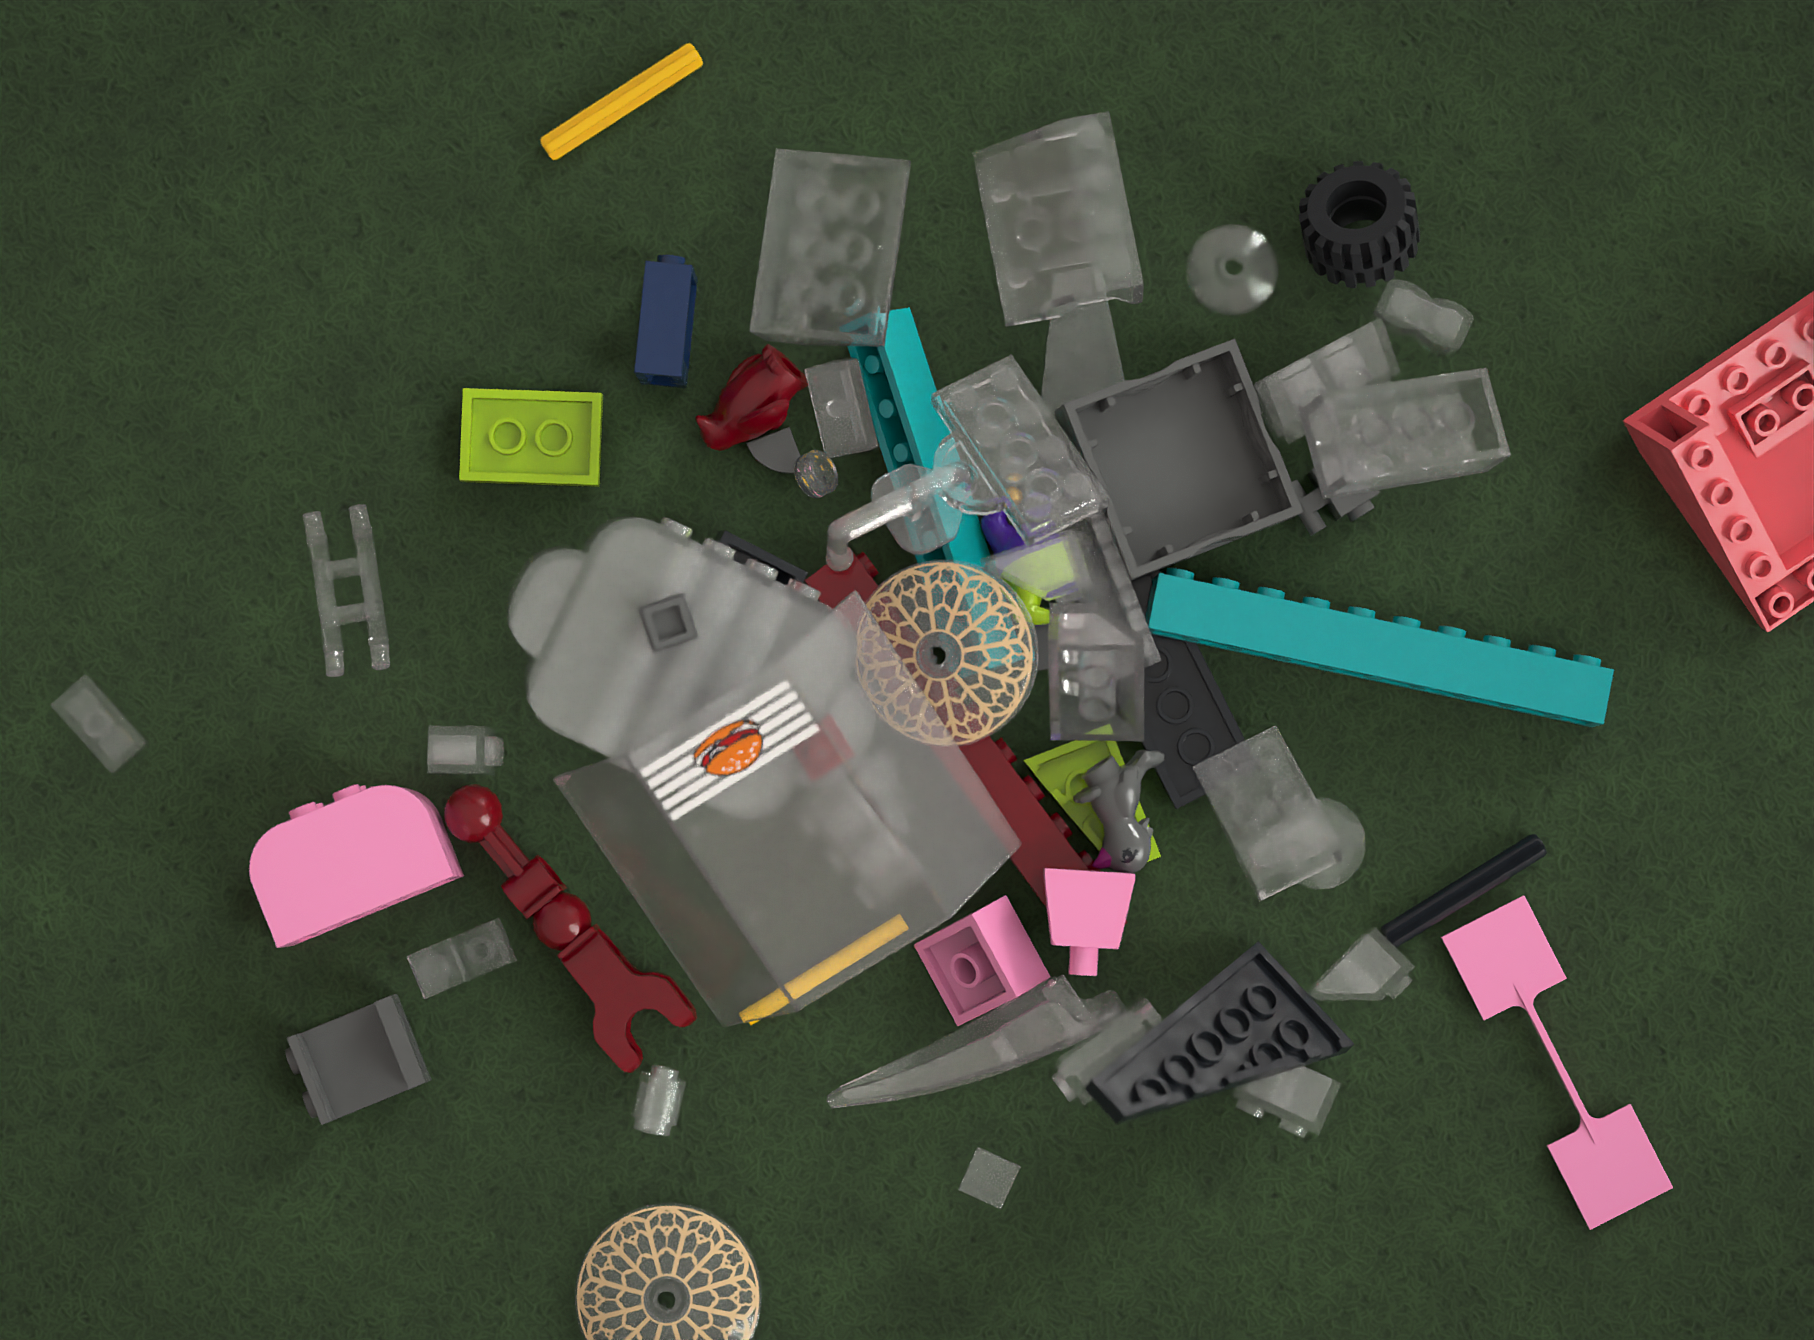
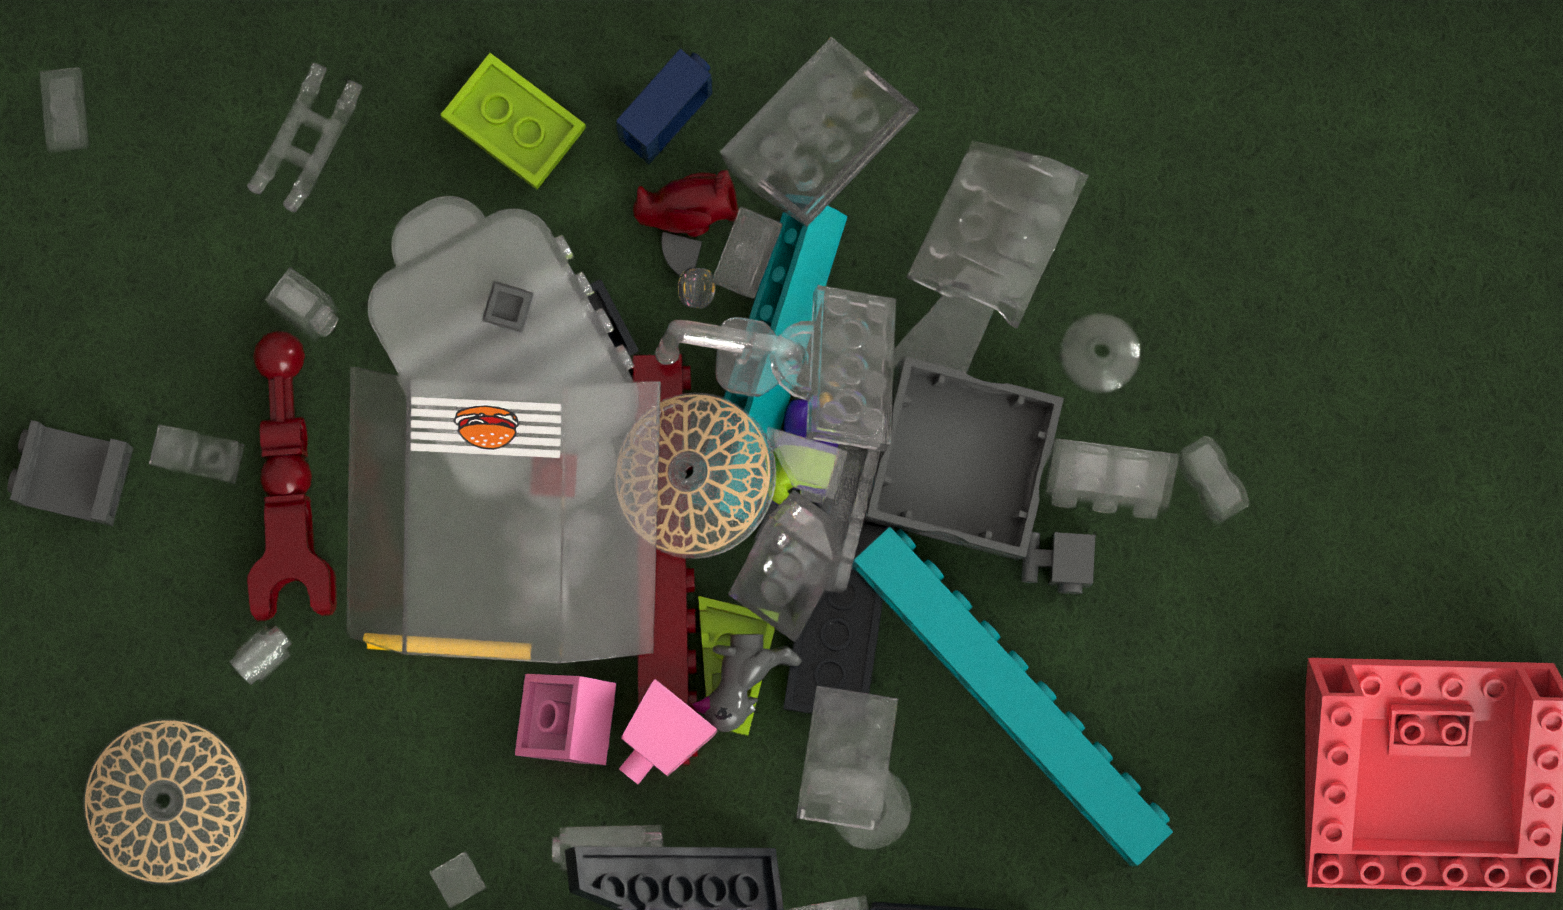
camera: 30 degrees right, 5 degrees down
bright pink brick [249,784,464,948] -> none
clear piece [827,974,1127,1108] -> none
black tyre [1299,161,1420,288] -> none
clear brick [1299,367,1511,499] -> none

